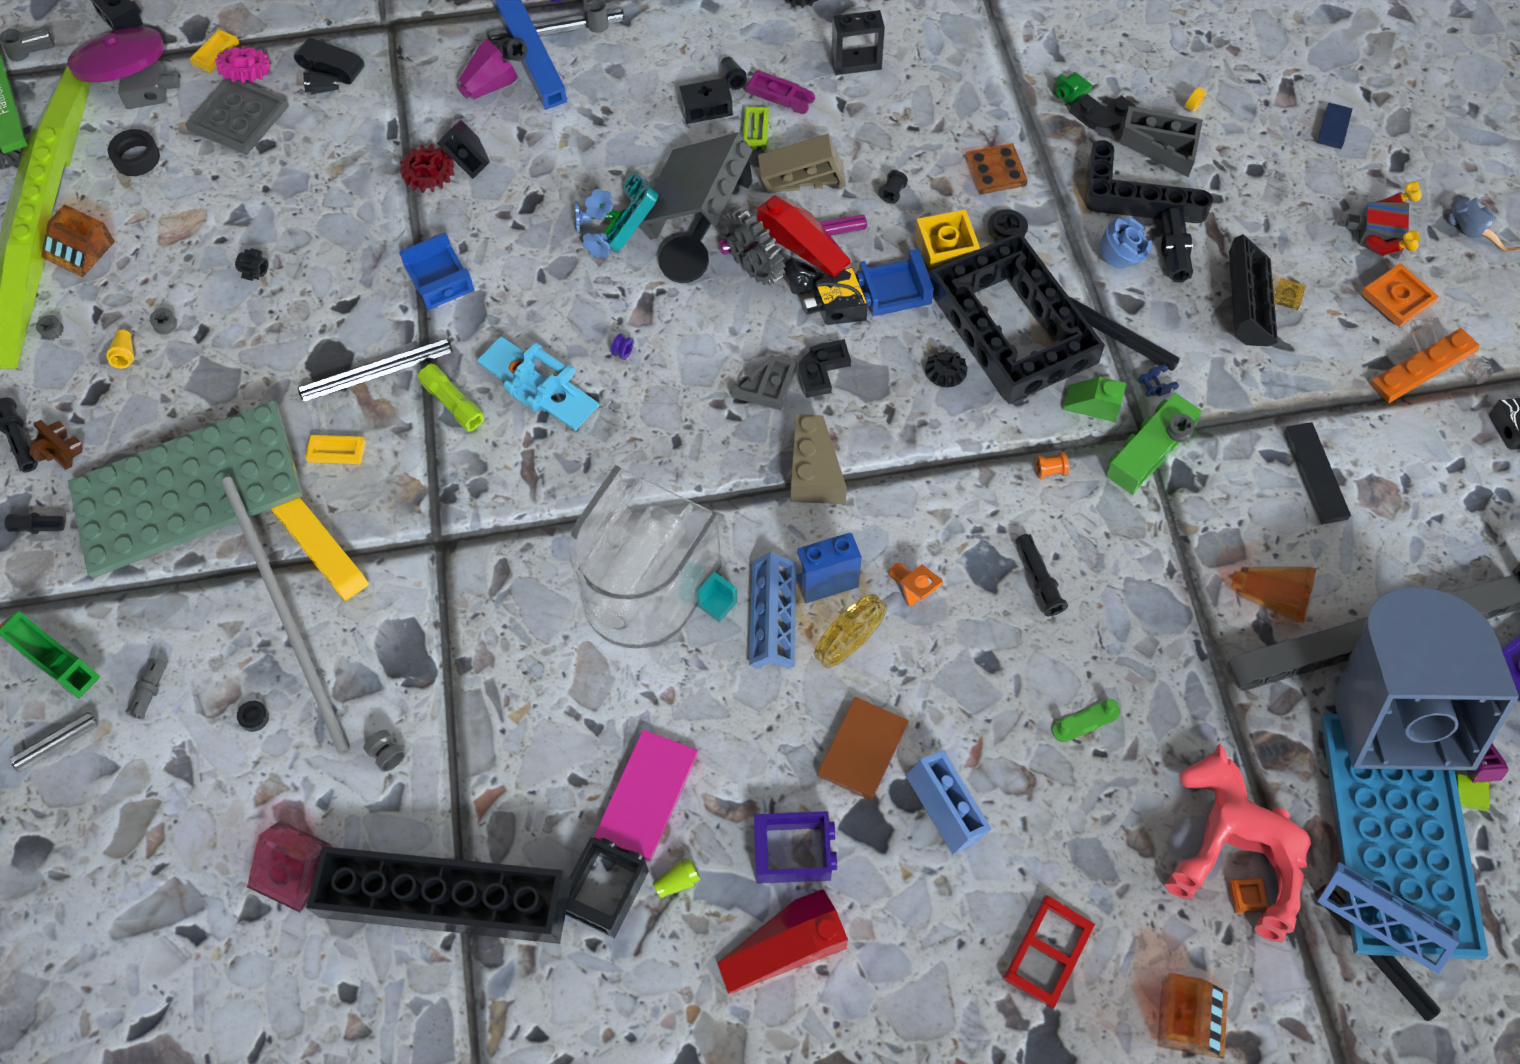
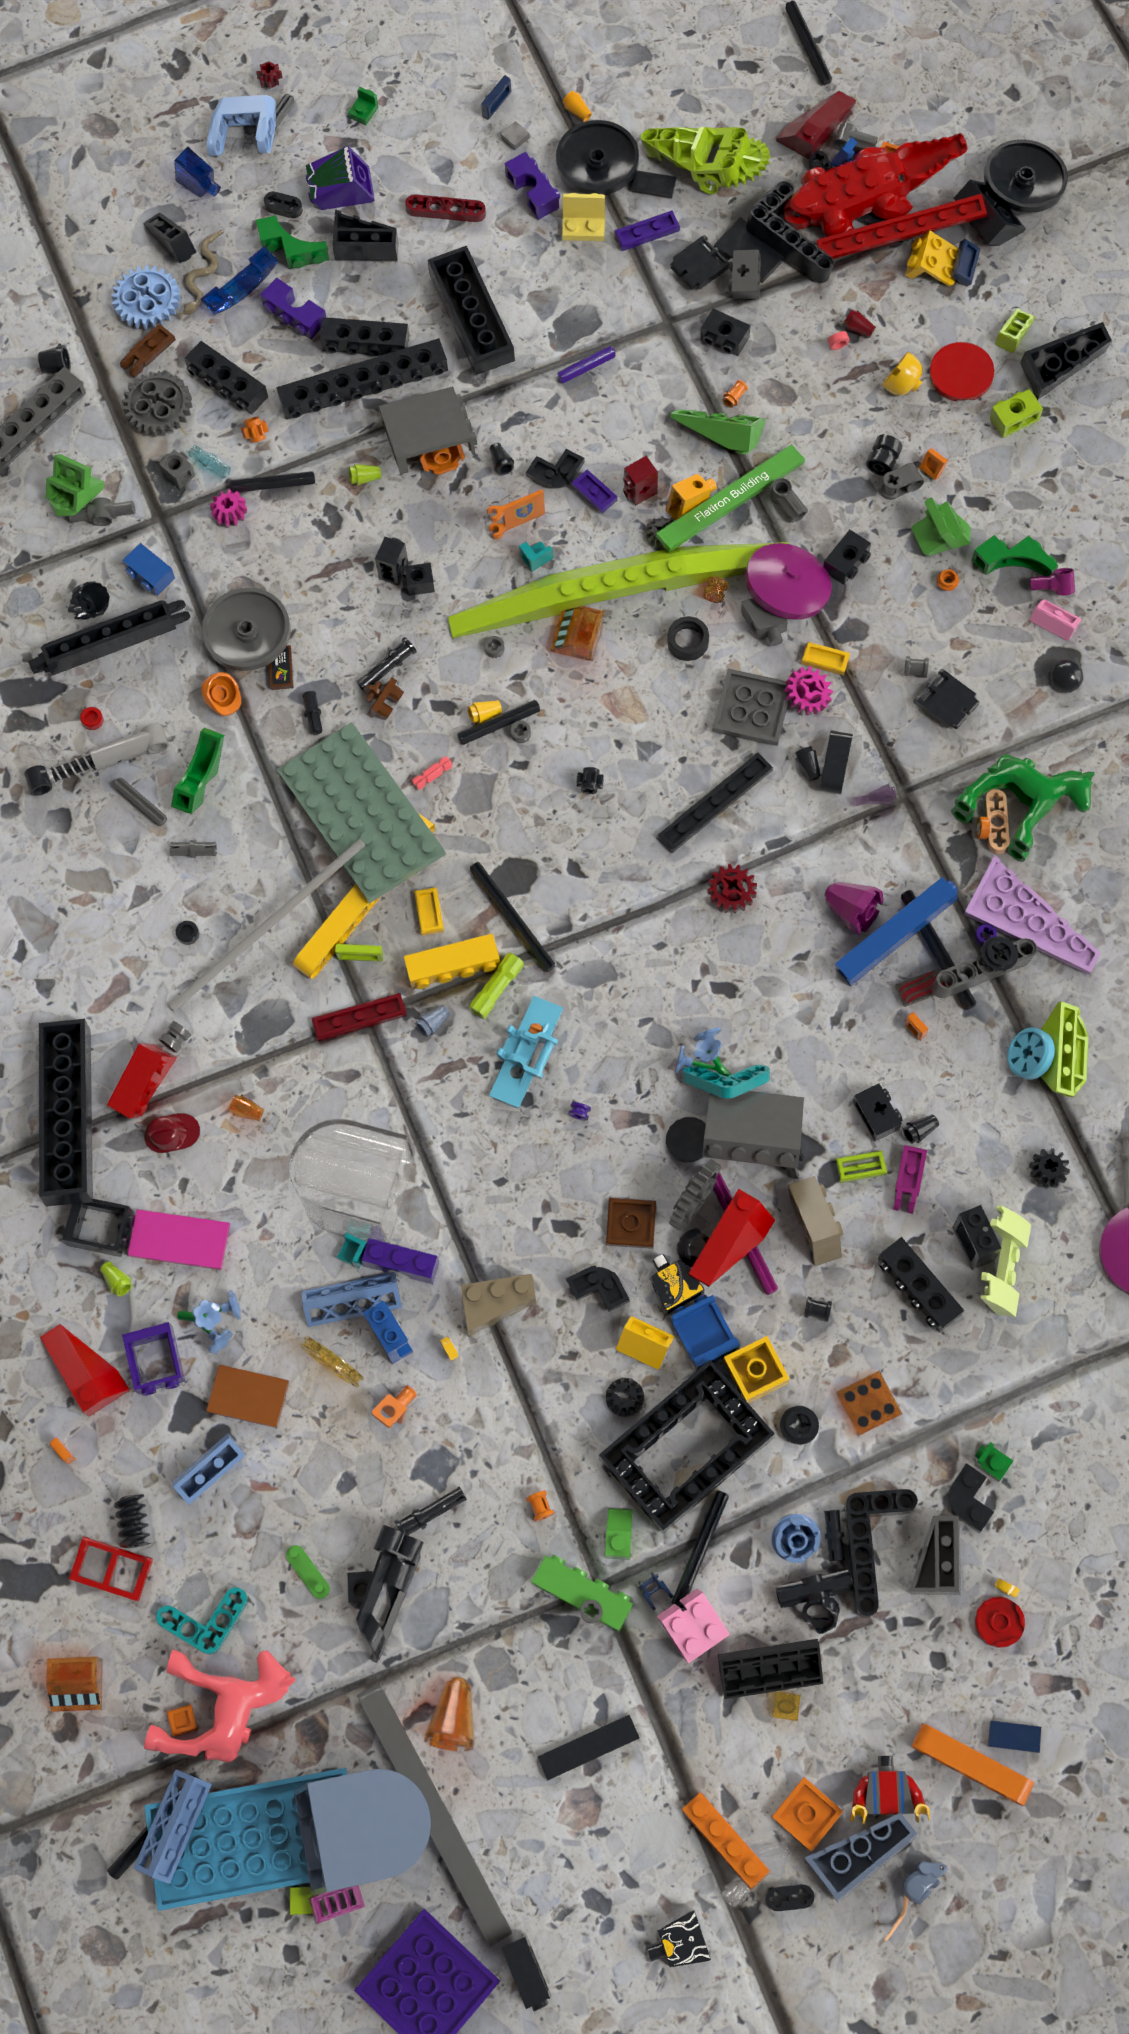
camera: 80 degrees right, 10 degrees up
clear pink slope [247,820,332,913] -> none
blue panel [399,233,474,311] -> none
black slope [437,120,490,179] -> none
black pin [488,38,527,61] -> none
dark grey wing [732,355,797,410] -> none
none -> orange tile [50,1437,76,1464]
none -> red wedge [107,1043,178,1119]
none -> black piece [114,1494,151,1549]
none -> dark red piece [145,1113,200,1153]
none -> teal beam [156,1587,248,1655]
none -> medium blue plant [177,1290,241,1355]
none -> clear orange cone [228,1094,265,1121]
none -> dark red tile [312,993,407,1041]
none -> lime tile [335,944,384,962]
none -> black brick [347,1571,373,1609]
none -> black panel [356,1525,424,1663]
none -> dark purple arch [362,1238,439,1284]
none -> yellow brick [404,933,500,989]
none -> coral axle [412,756,452,790]
none -> sand blue cone [415,1005,450,1037]
none -> yellow tile [440,1336,459,1361]
none -> black axle [457,700,540,745]
none -> reddish brown tile [606,1198,656,1249]
none -> yellow panel [616,1316,675,1370]
none -> bright pink piece [656,1588,730,1663]
none -> black tile [657,752,773,853]
none -> clear orange wheel [703,576,728,603]
none -> black beam [765,1884,815,1911]
none -> black piece [802,1597,840,1634]
none -> sand blue wedge [805,1813,917,1903]
none -> black pin [824,1510,845,1561]
none -> clear purple cone [854,783,897,806]
none -> black brick [878,1236,965,1333]
none -> tile [895,968,947,1007]
none -> orange tile [905,1012,929,1041]
none -> orange beam [911,1723,1035,1806]
none -> red tile [974,1597,1025,1648]
none -> yellowish green wedge [981,1205,1031,1317]

